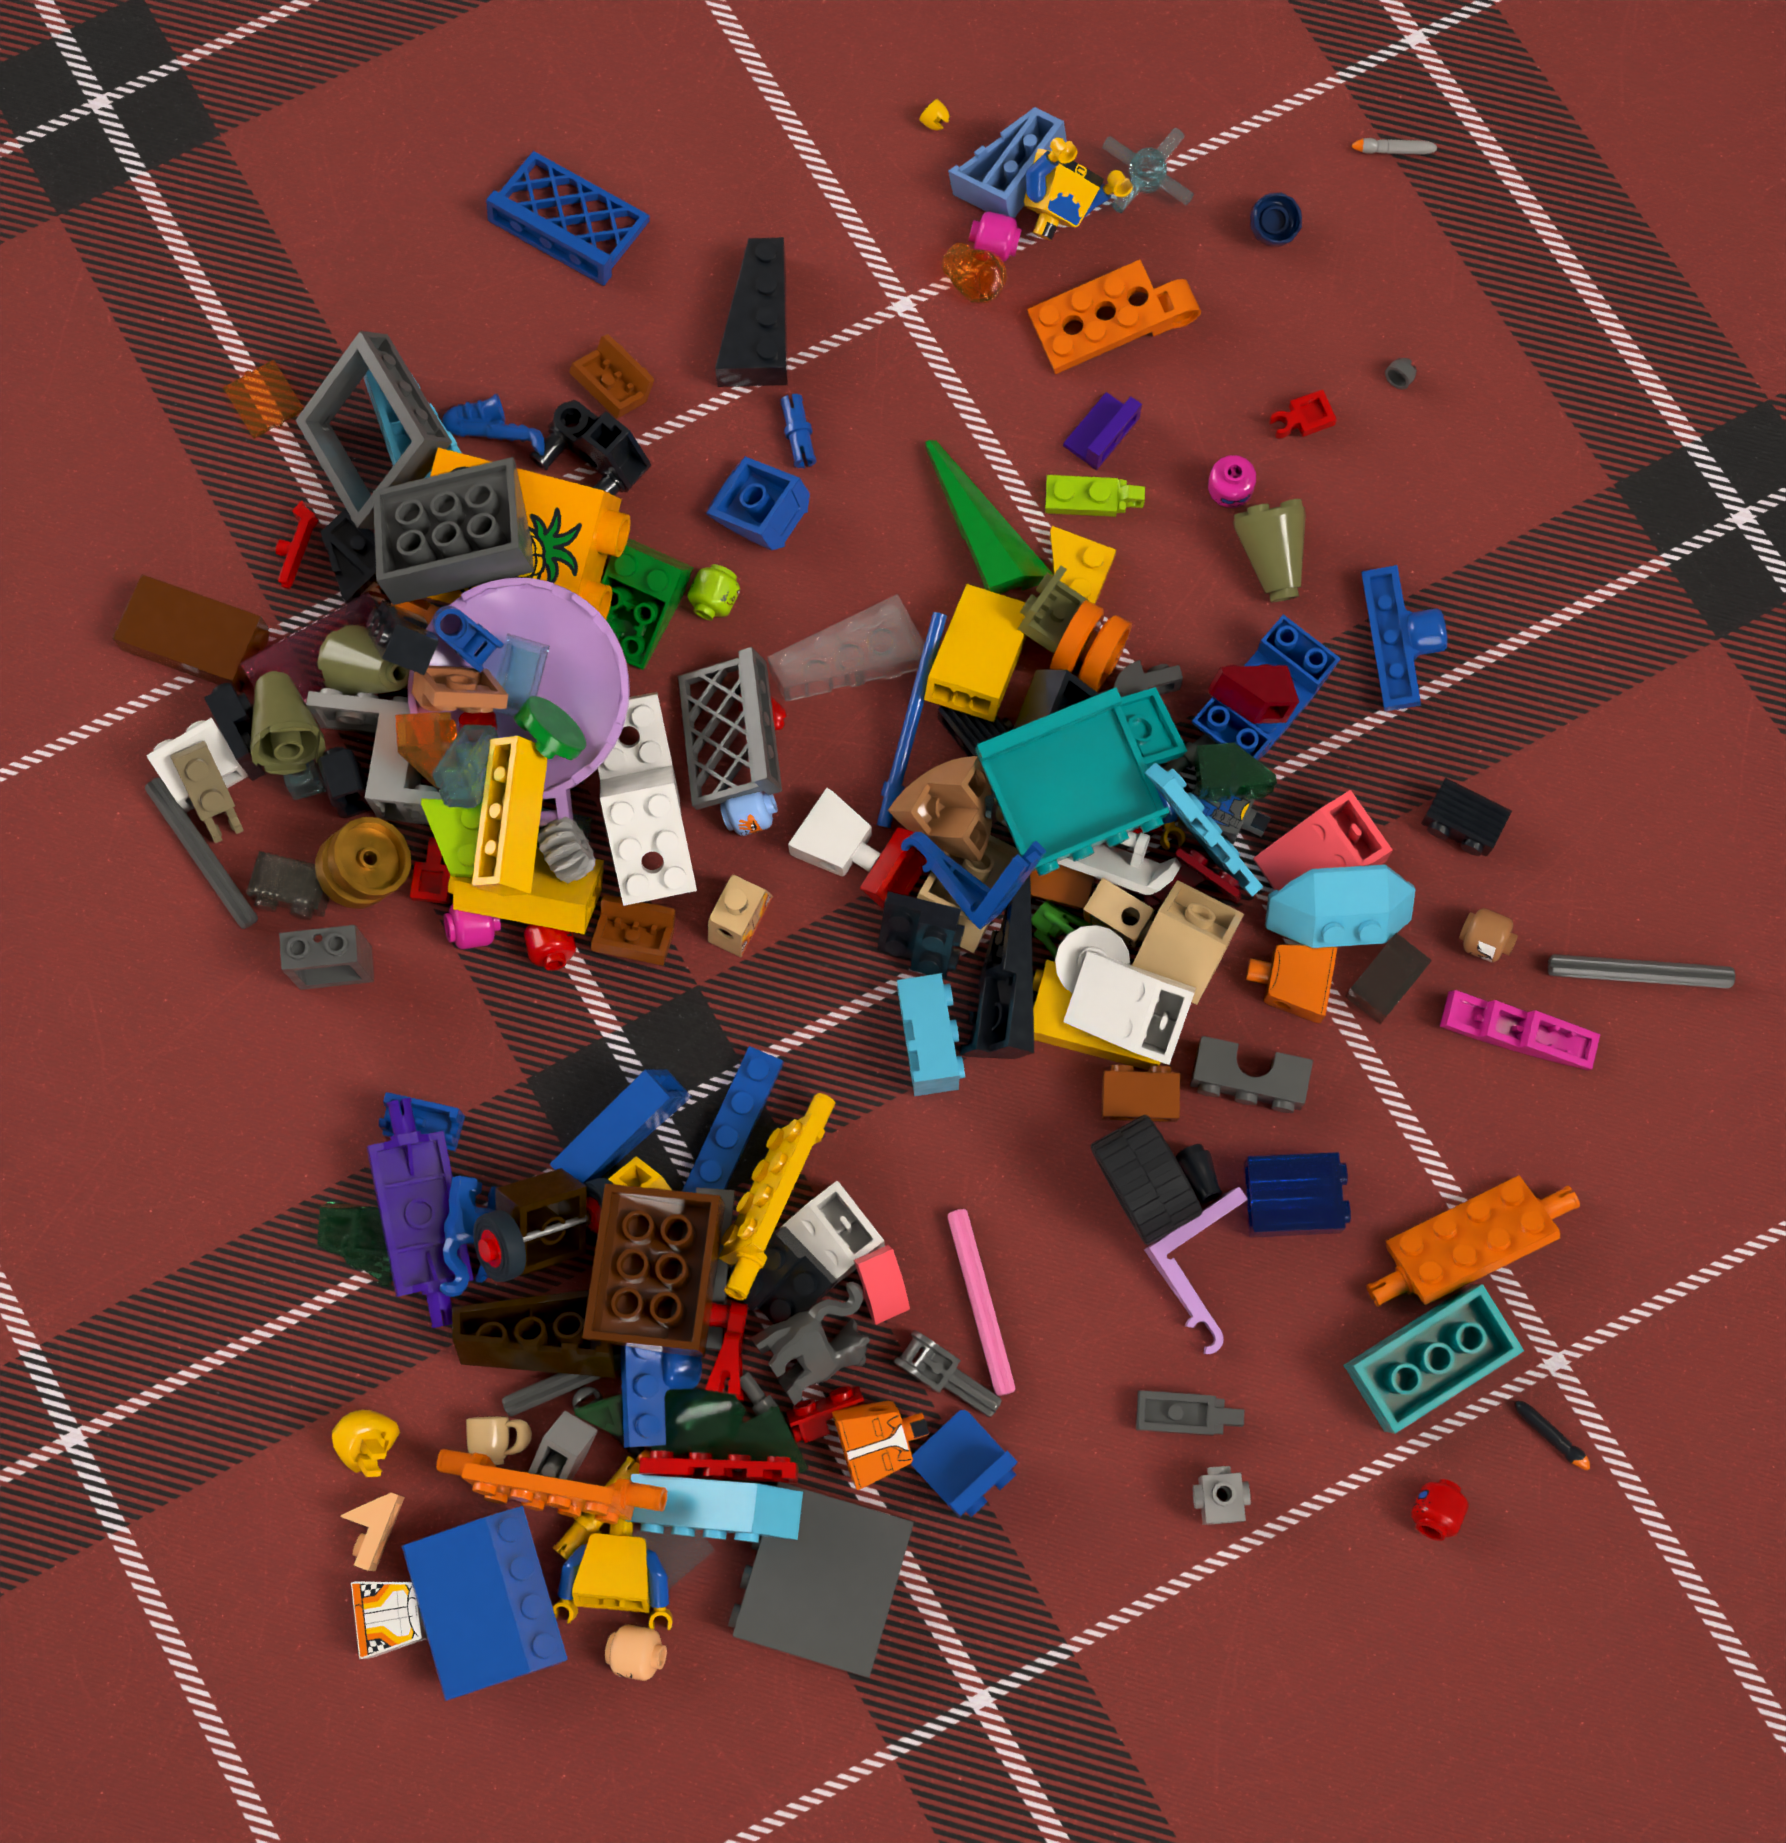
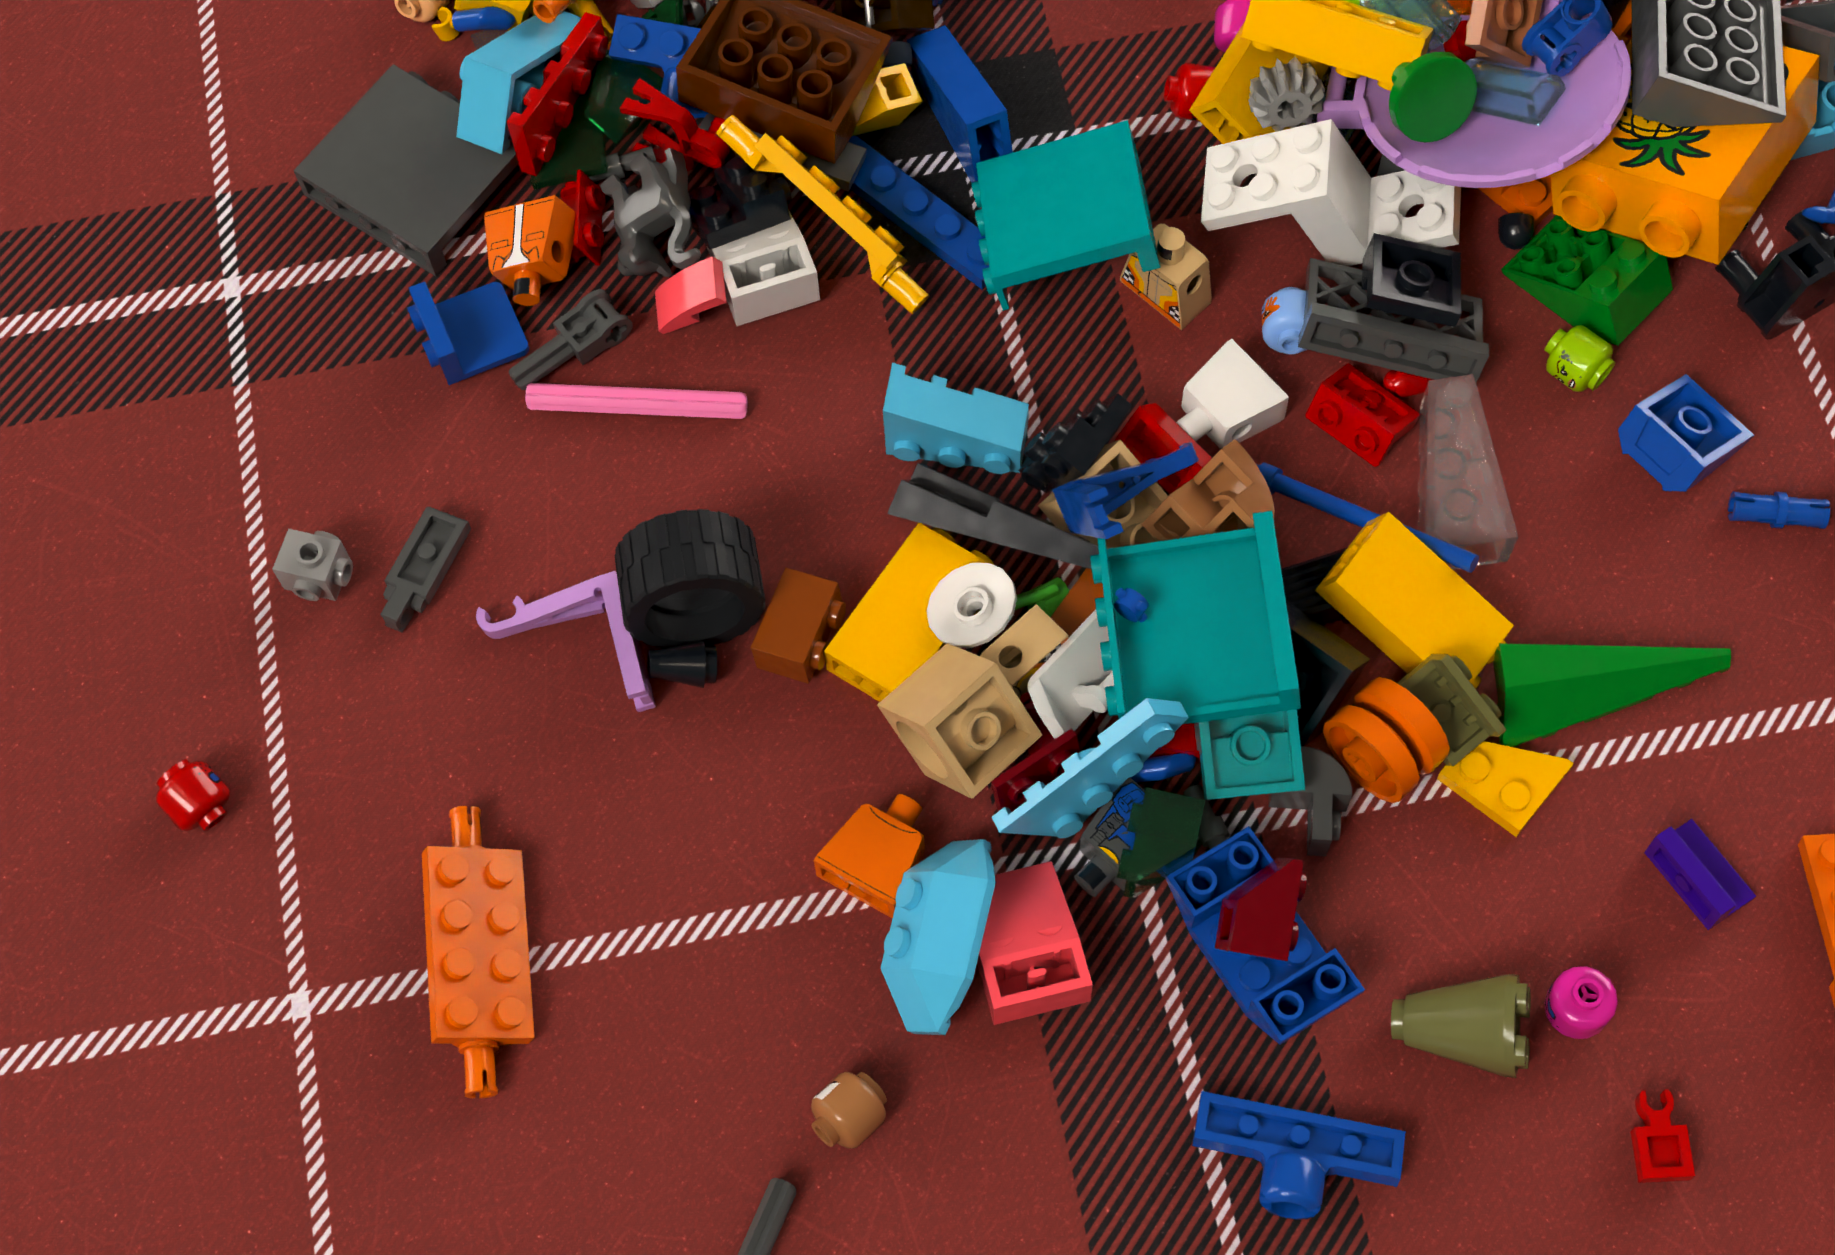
camera: 110 degrees right, 10 degrees down
dark orange bracket [591,895,675,966] -> none
lime hinge [1045,475,1145,517] -> none
white slope [1063,951,1196,1065] -> none
dark grey arch [1190,1036,1313,1113] -> none
clear blue brick [1244,1152,1351,1238] -> none
teal brick [1344,1284,1524,1434] -> none
clear smoke panel [1346,933,1432,1025] -> none
black brick [1421,778,1512,856] -> none
dark pink slope [1440,990,1600,1070] -> none
black piece [1515,1401,1590,1470] -> none
none -> teal panel [971,120,1161,311]
none -> blue piece [1113,588,1149,622]
none -> red bracket [1305,363,1421,467]
none -> black plate [1362,233,1461,327]

